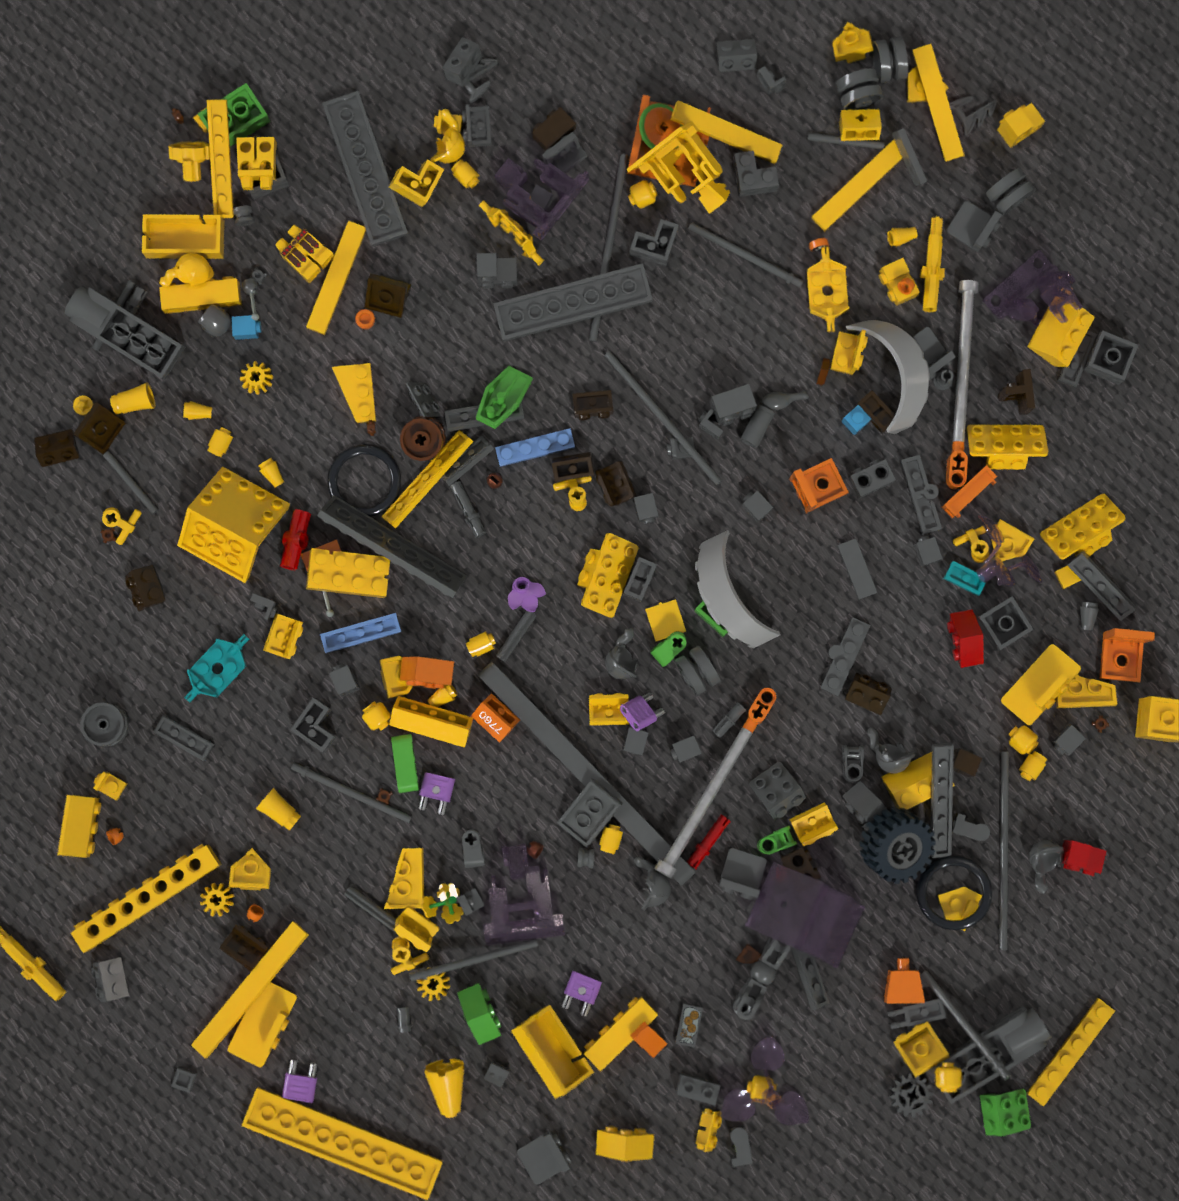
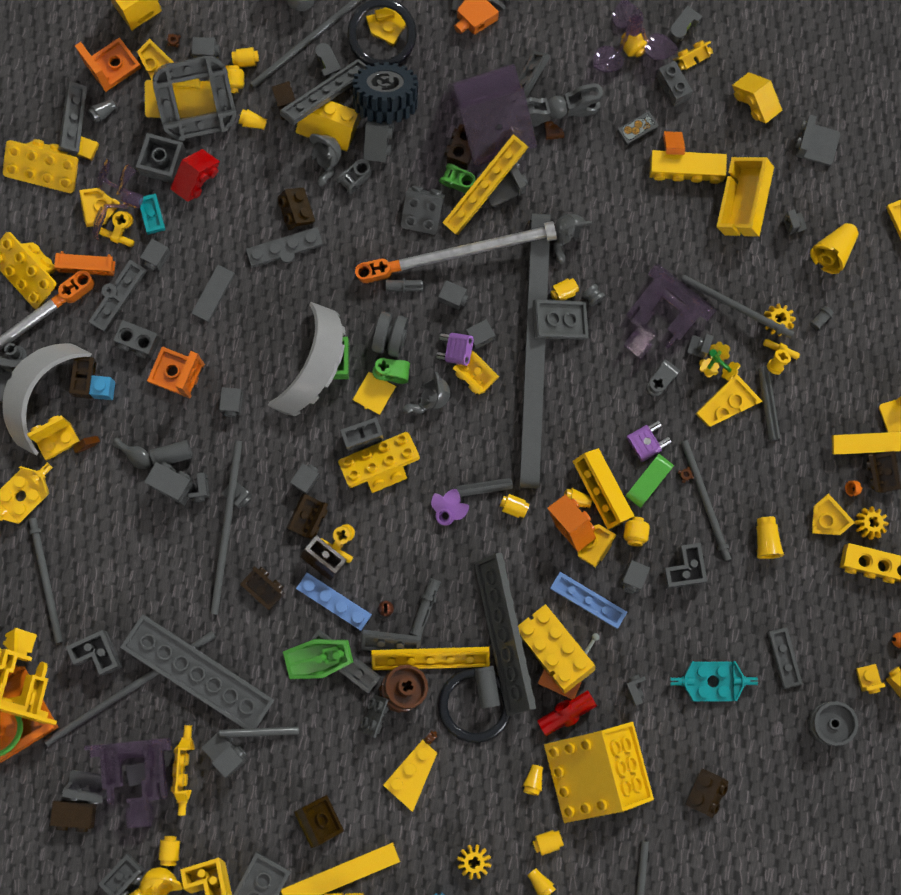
camera: 130 degrees left, 5 degrees down
reddish brown piece [101,528,117,544] -> none
yellow piece [102,507,142,545] -> none
yellow bracket [263,613,303,659] -> none
orange tile [355,309,375,329] -> none
yellow bracket [394,906,439,952] -> none
bright green brick [457,983,502,1045] -> none
orange brick [471,693,520,742] -> none
copper hinge [527,841,544,859] -> none
medium lavender piece [562,971,602,1016] -> none
yellow head [628,180,658,209] -> none
red pin [686,814,731,870] -> none
yellow bracket [789,802,838,846] -> none
none -> dark grey plate [152,56,236,141]
none -> dark grey bar [219,726,299,738]
none -> yellow cone [239,109,267,130]
none -> yellow plate [442,134,529,235]
none -> dark grey pin [474,666,500,709]

